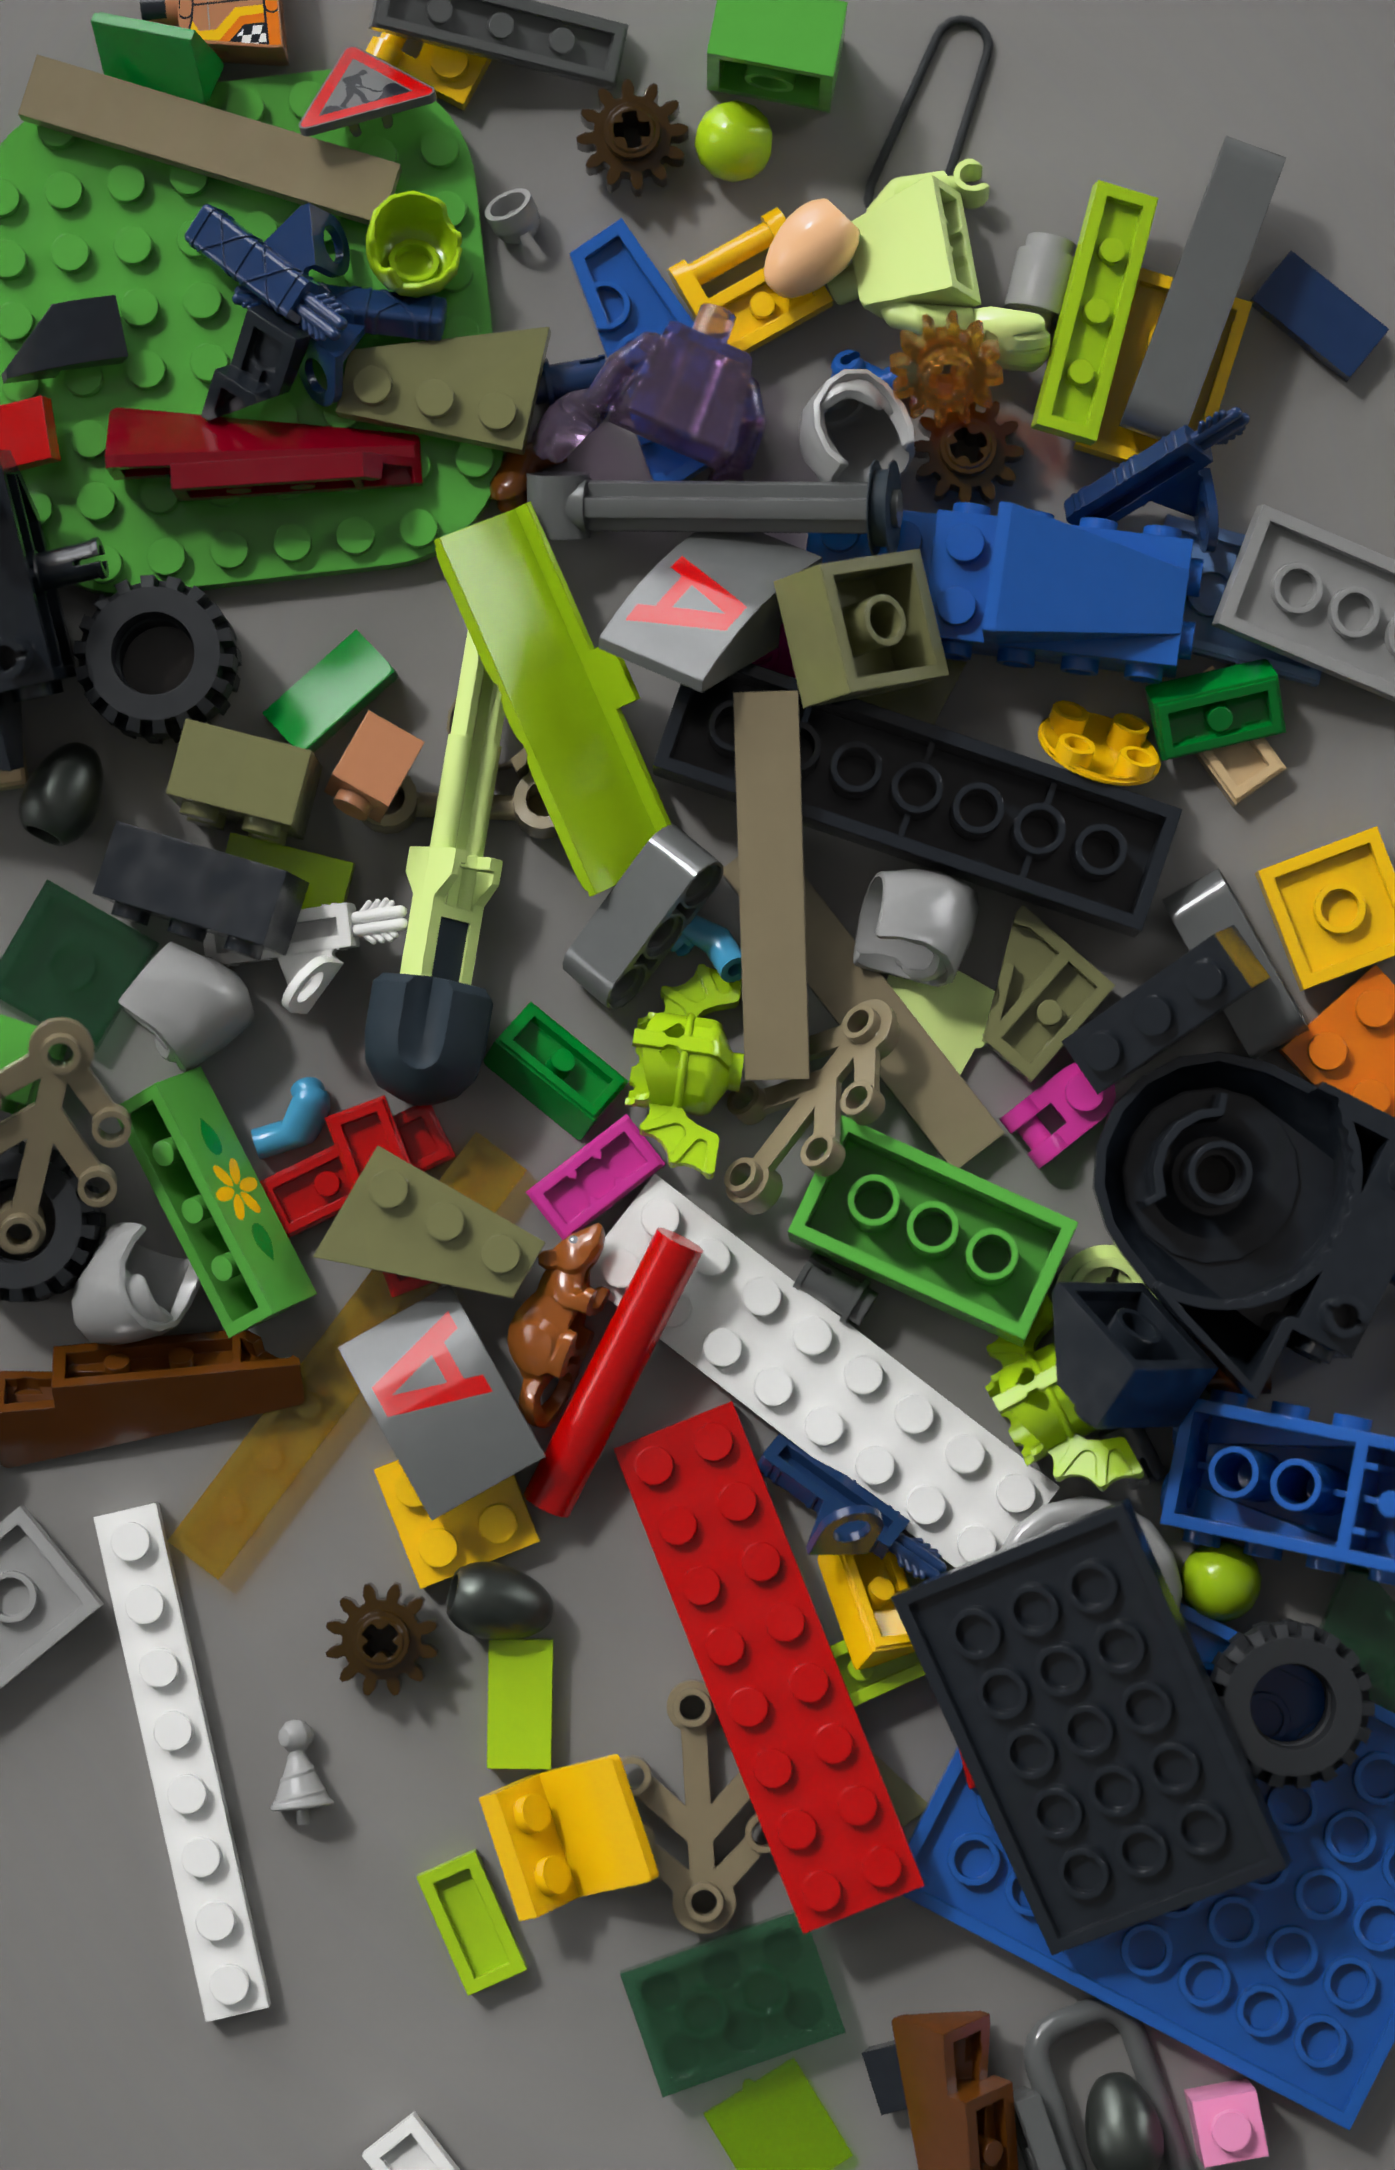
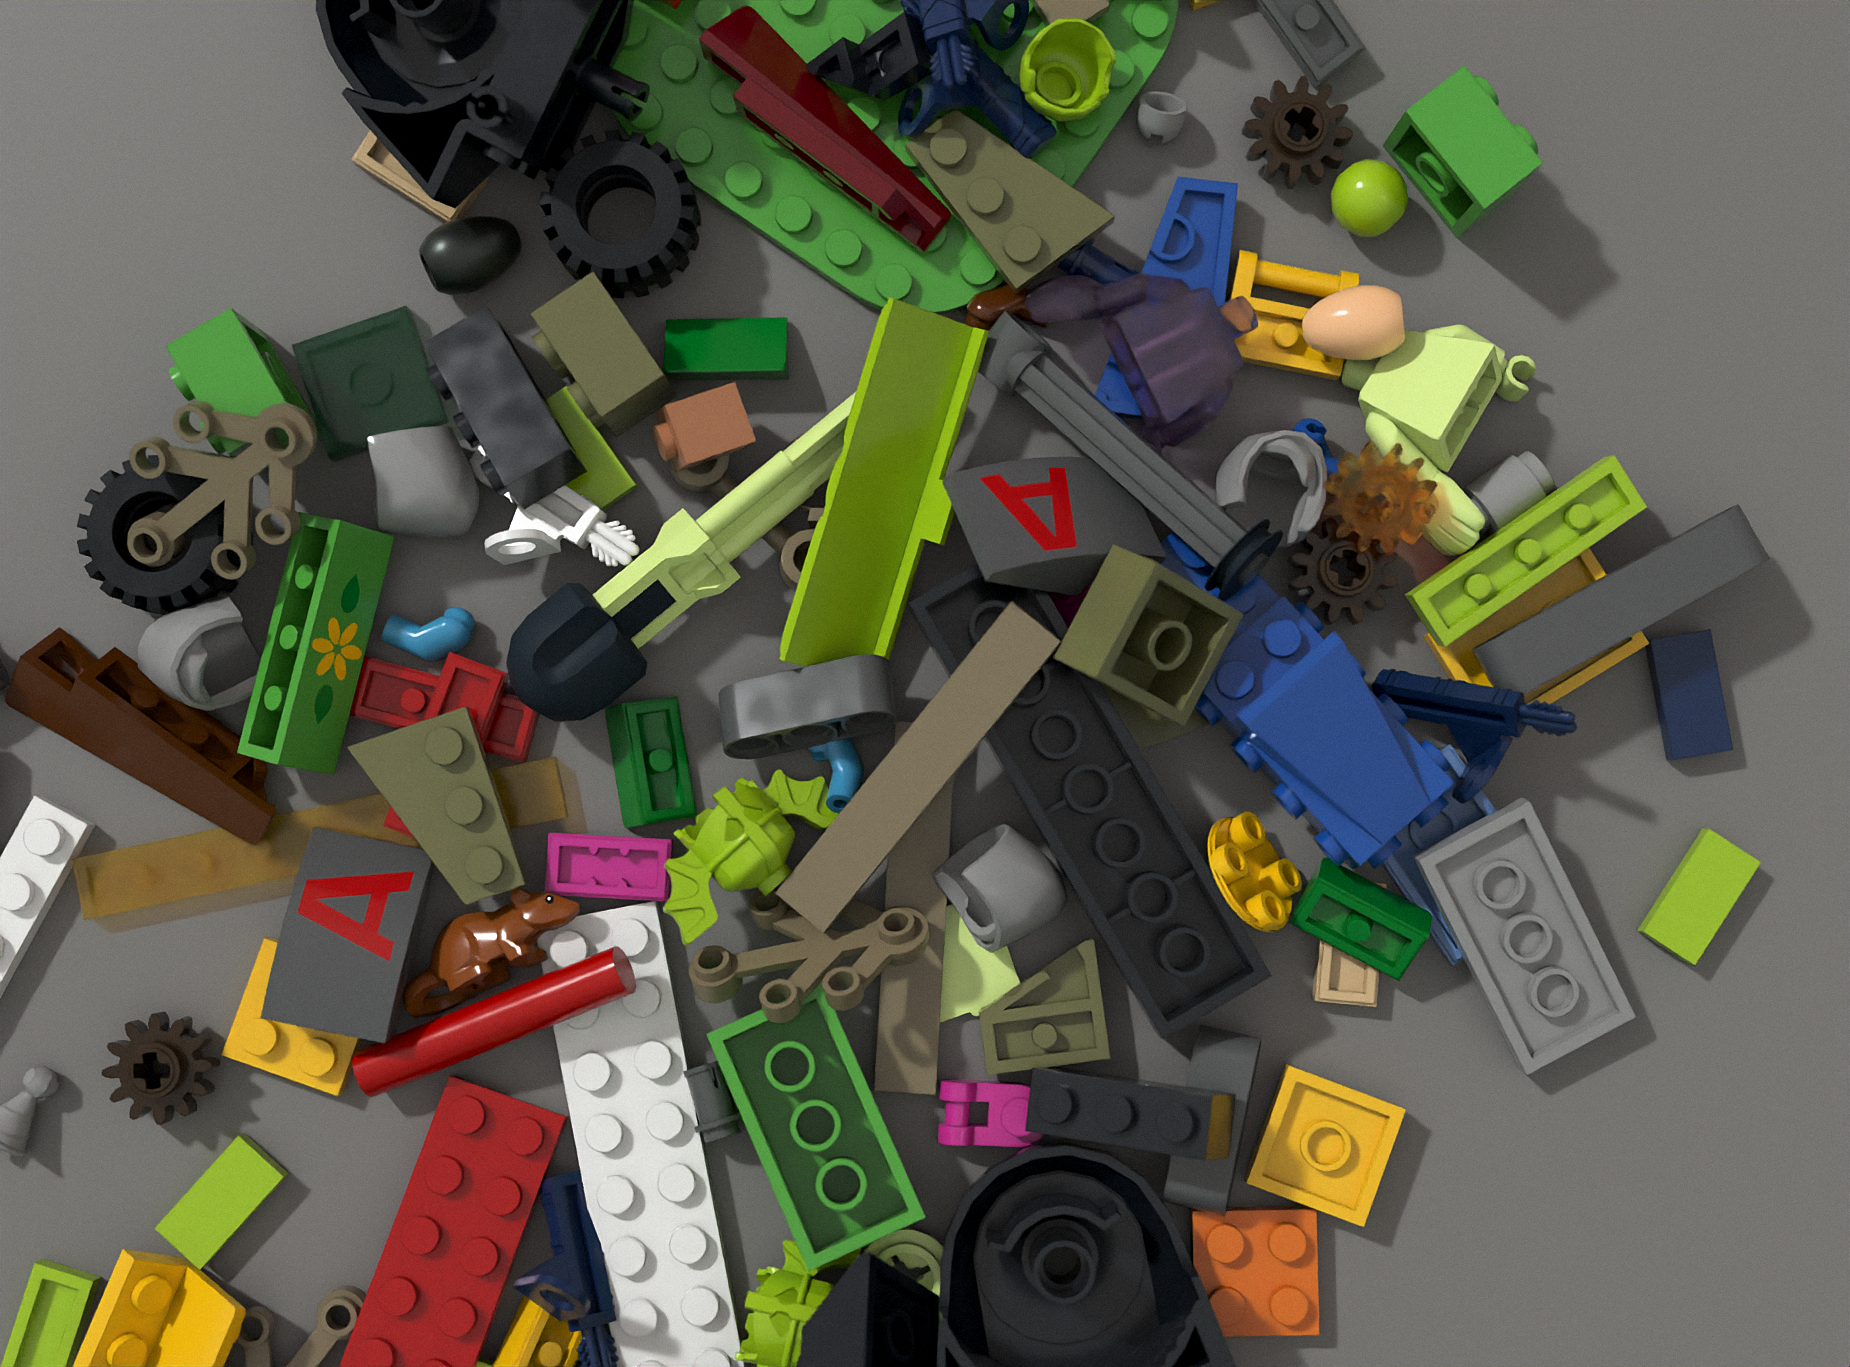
camera: 40 degrees right, 0 degrees up
pearl dark grey animal [446,1562,553,1640] -> none
black piece [864,15,993,209] -> none

